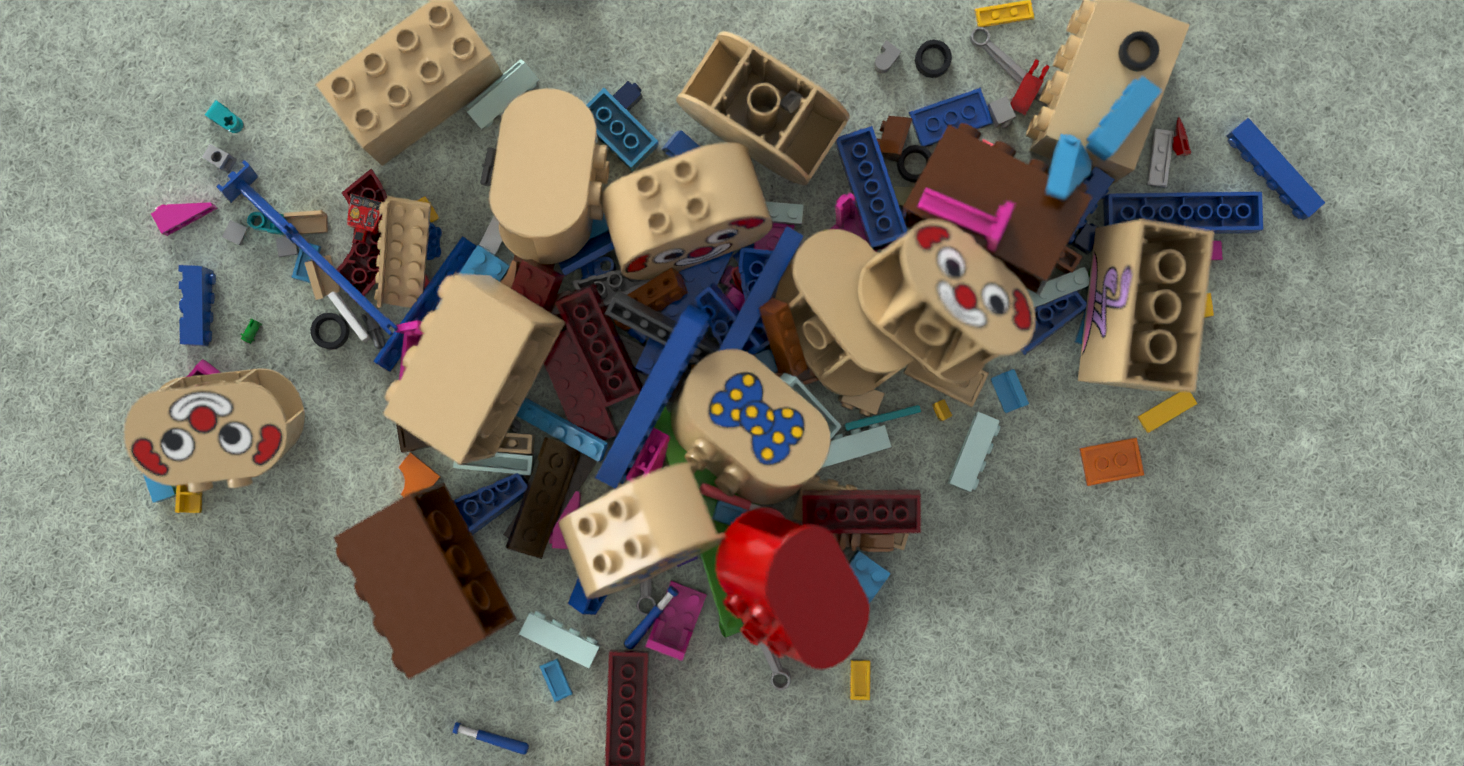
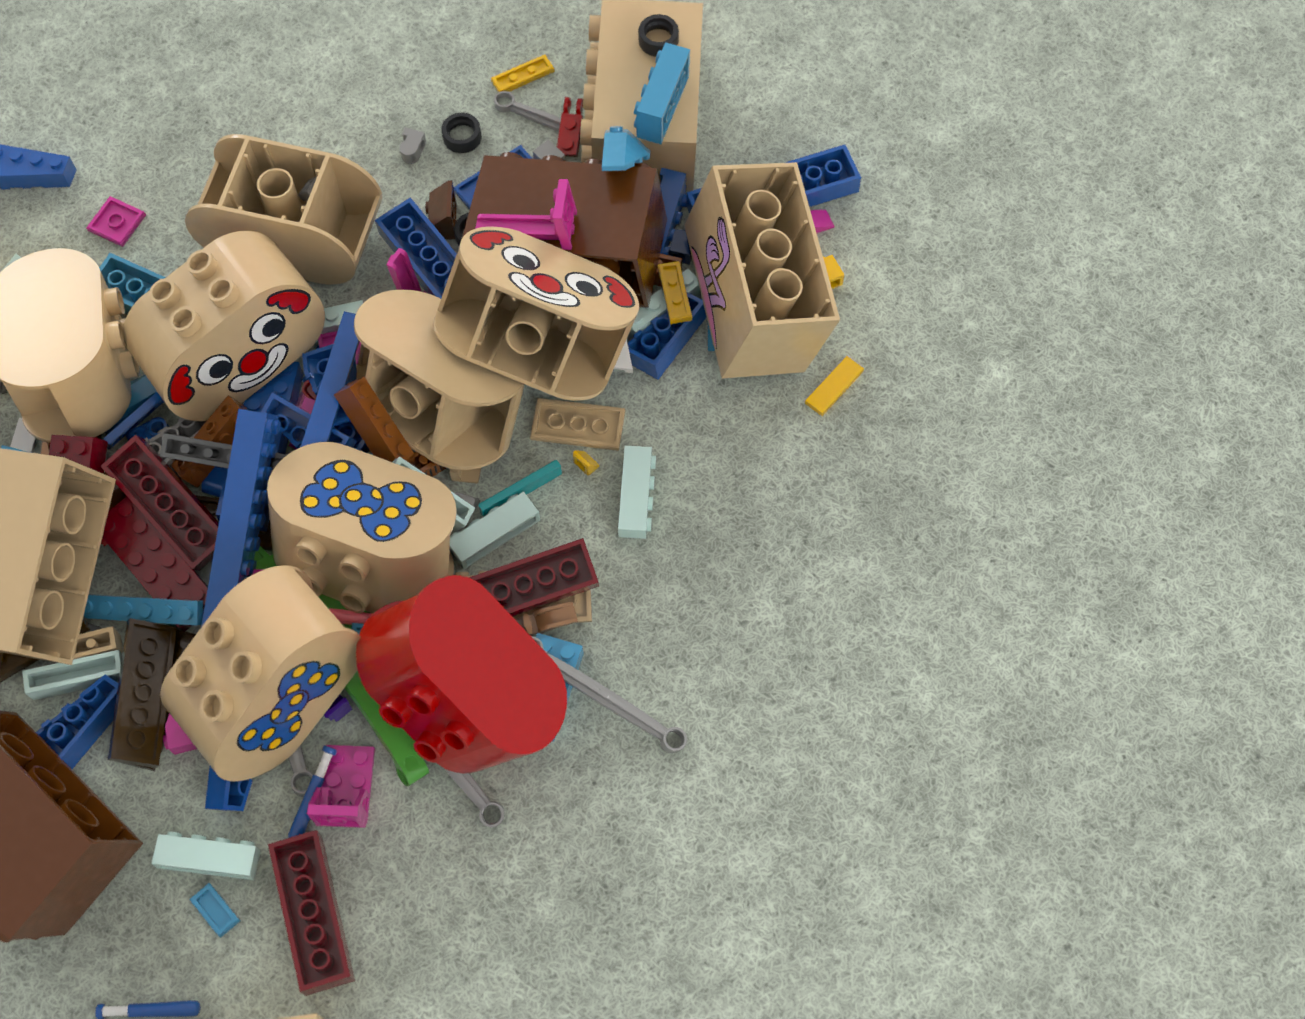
camera: 15 degrees left, 20 degrees down
dark blue brick [613,81,642,112] -> none
tan brick [838,389,885,417] -> none
yellow tile [850,660,871,700] -> none
dark azure panel [991,369,1029,413] -> none
orange tile [1079,438,1144,486] -> none
white tile [1147,129,1174,188] -> none
red plate [1172,117,1191,156] -> none
blue brick [1227,118,1325,221] -> none
none -> dark pink tile [86,196,146,247]
none -> light grey tile [454,492,480,508]
none -> light grey piece [531,636,687,754]
none -> yellow tile [658,261,692,324]

